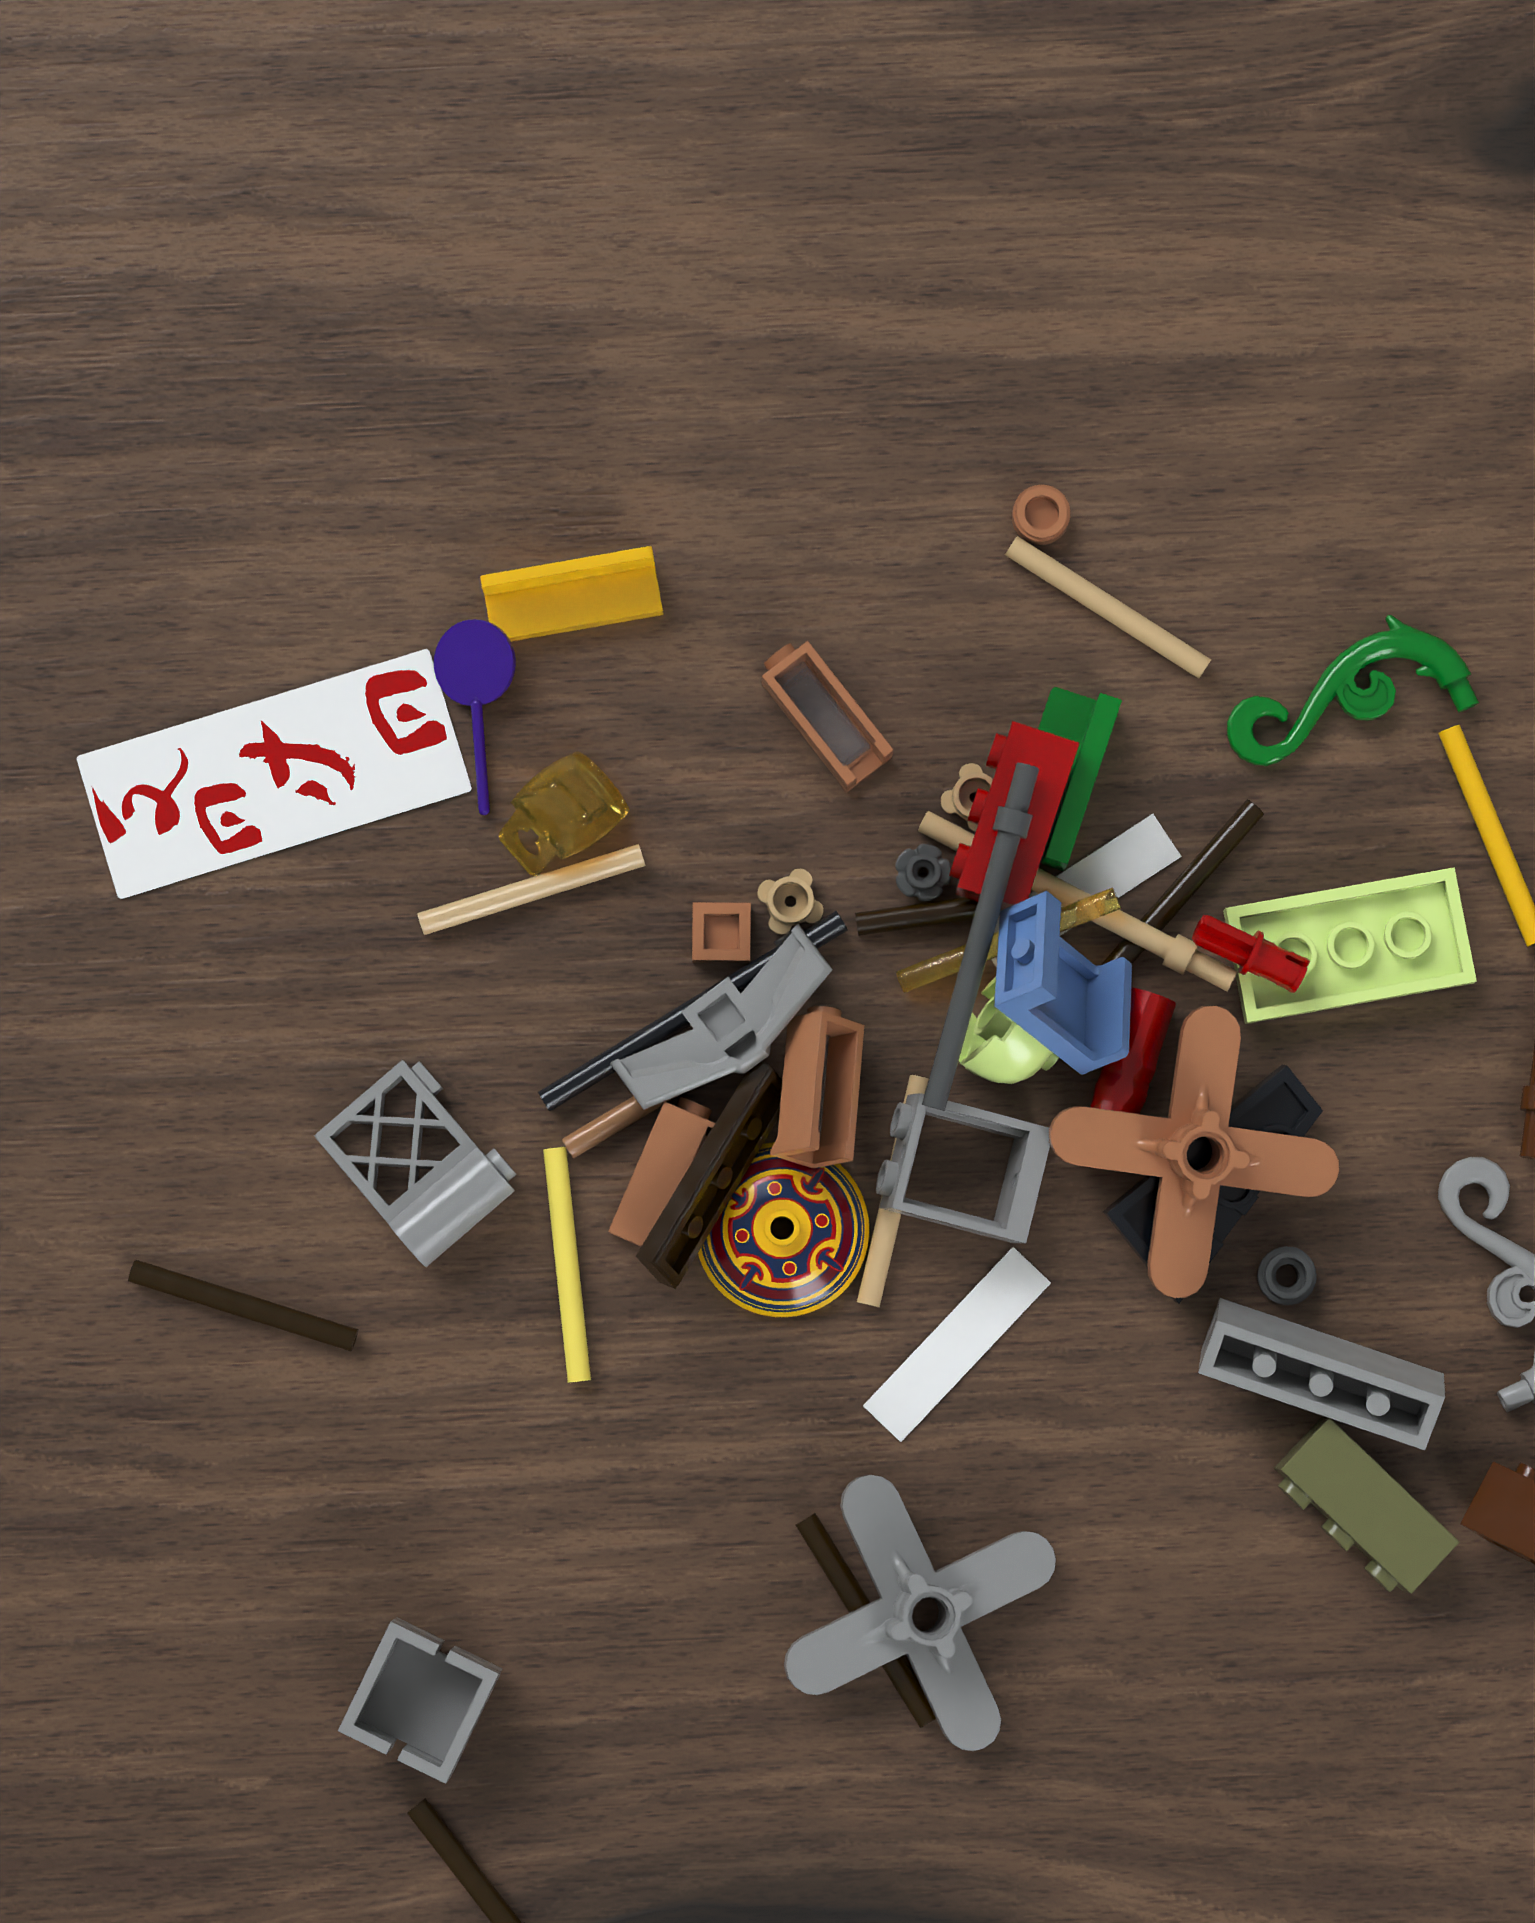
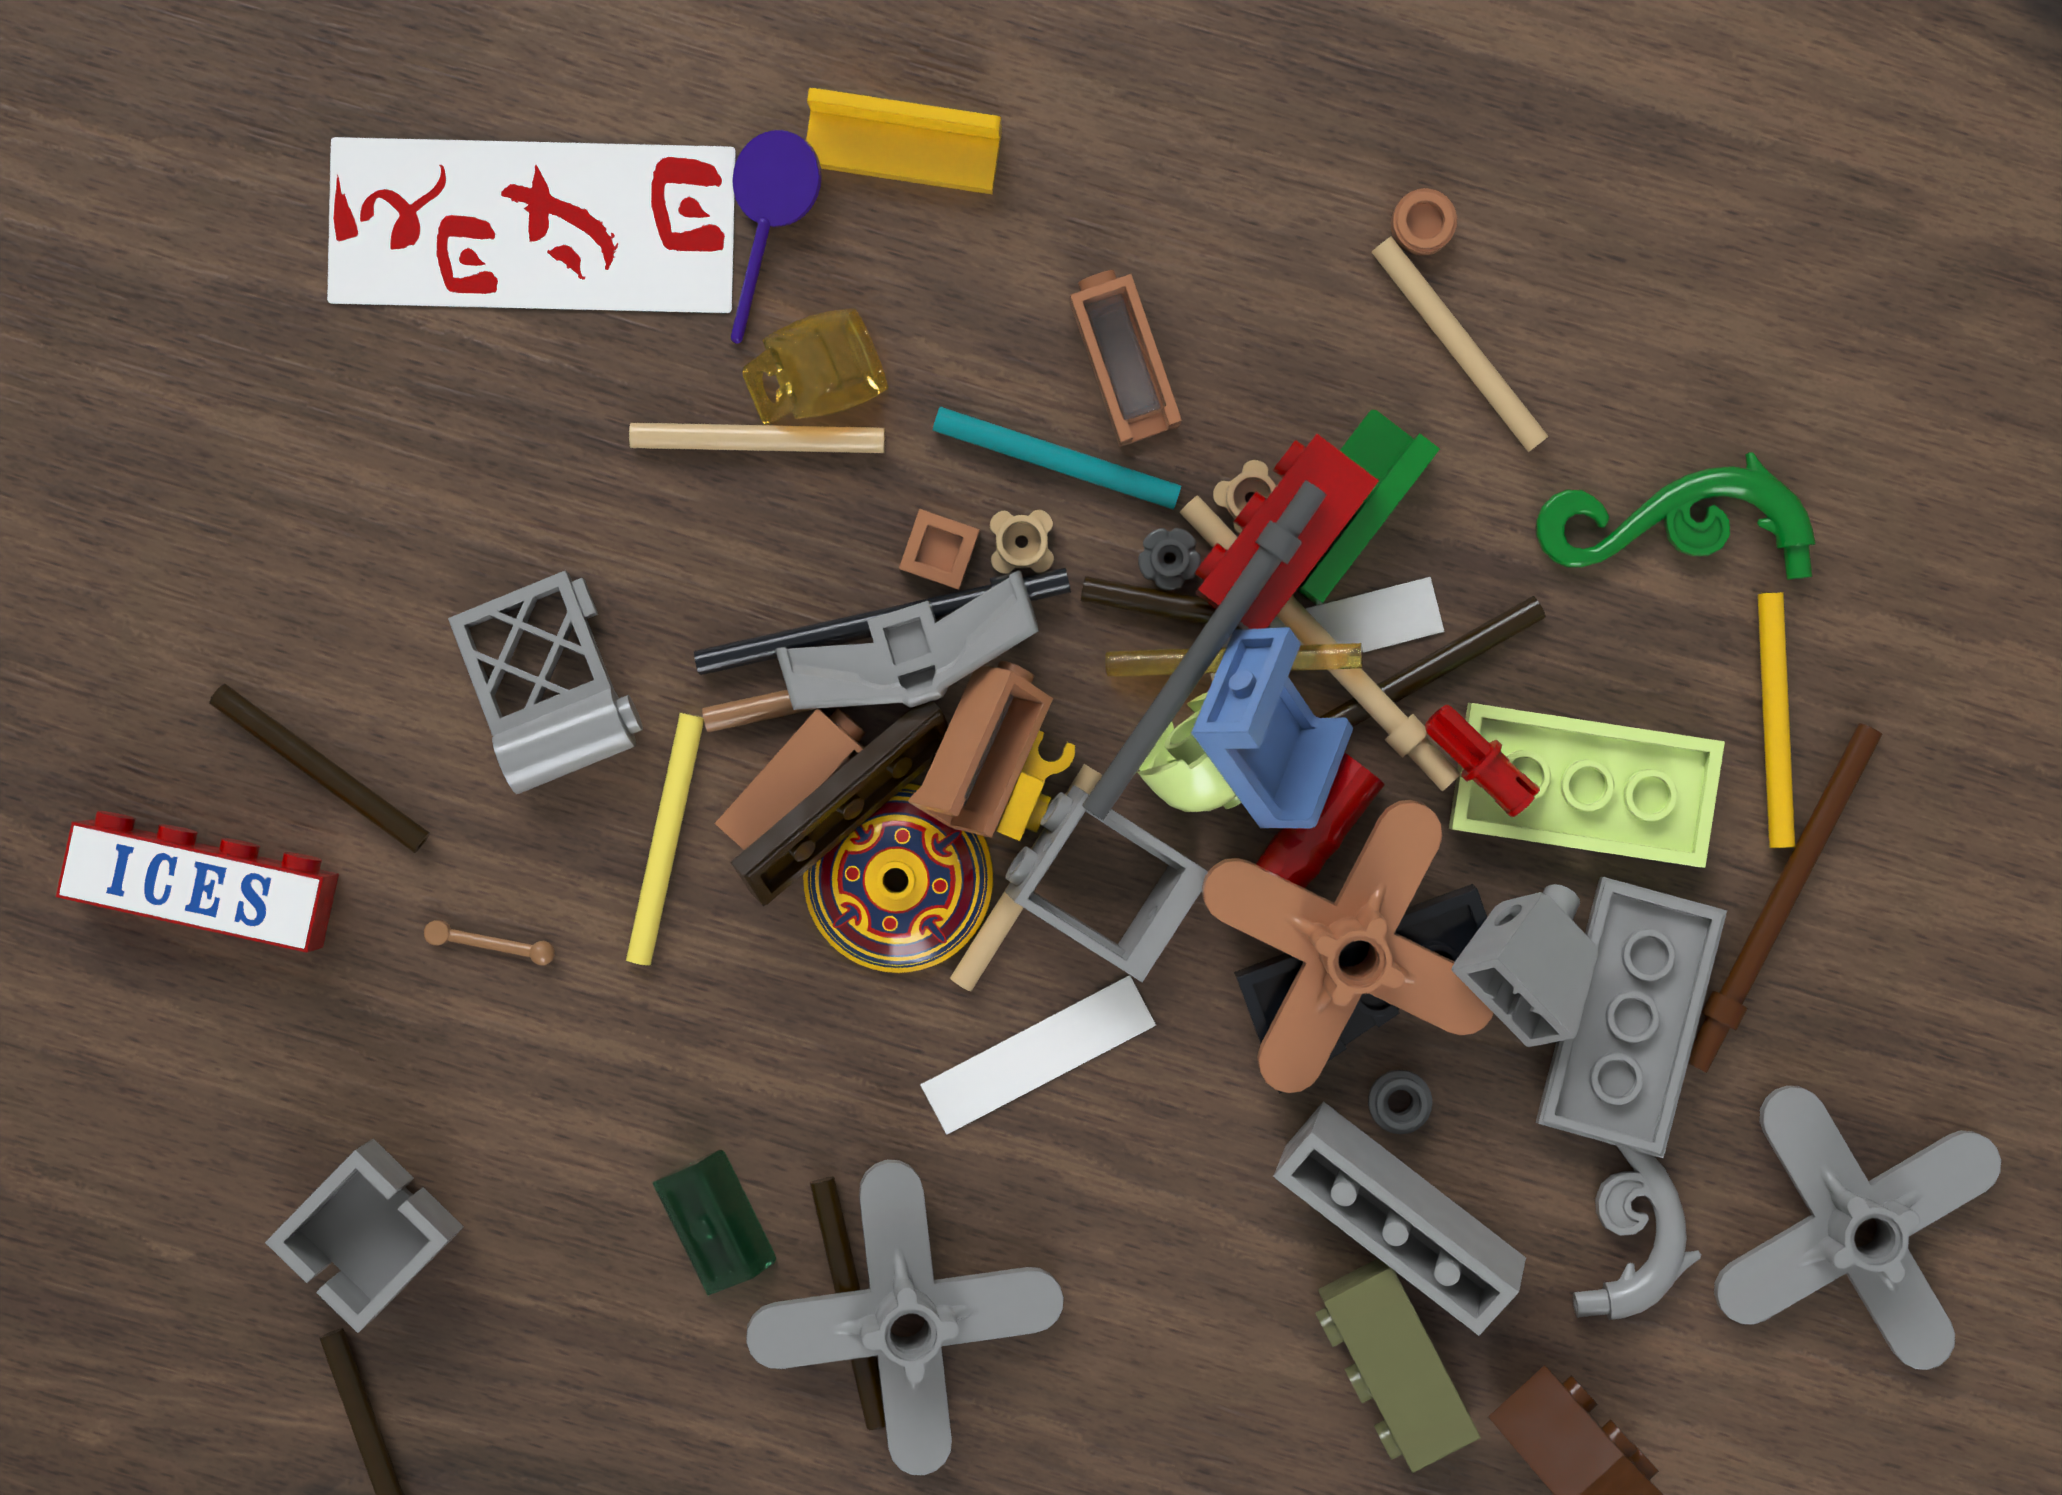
camera: 20 degrees right, 5 degrees up
none -> brick [56,811,339,953]
none -> medium nougat hinge [424,920,555,966]
none -> clear green slope [652,1150,776,1296]
none -> teal piece [932,407,1182,510]
none -> yellow plate [996,730,1075,841]
none -> light grey torso [1451,884,1598,1047]
none -> light grey tile [1535,877,1727,1158]

